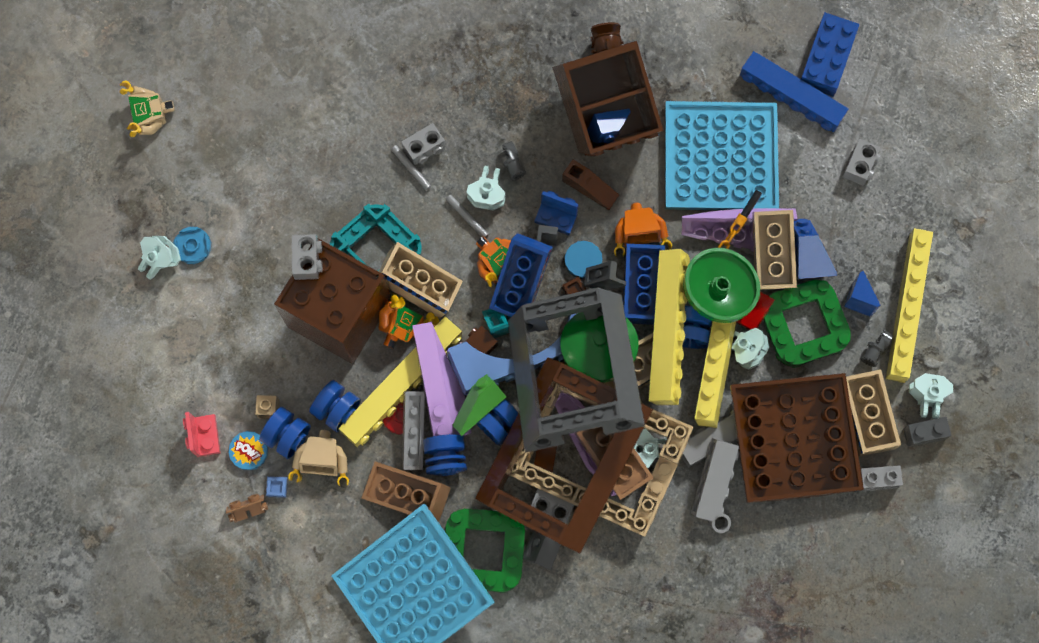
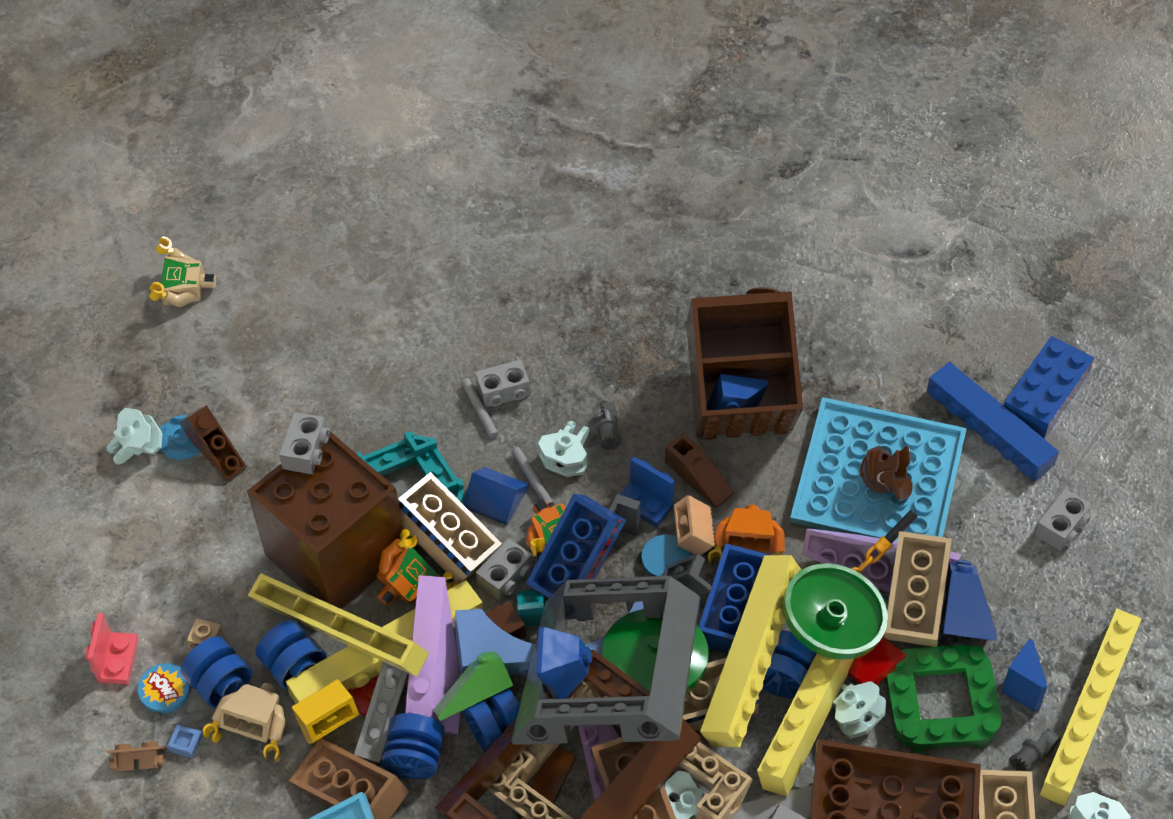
camera: 15 degrees right, 20 degrees down
none -> reddish brown slope [179,405,247,480]
none -> light yellow brick [248,573,429,677]
none -> yellow slope [292,679,359,744]
none -> blue slope [463,467,529,525]
none -> light grey brick [476,538,533,602]
none -> blue slope [536,627,592,699]
none -> light nougat brick [674,495,715,555]
none -> reddish brown helmet [860,446,913,502]

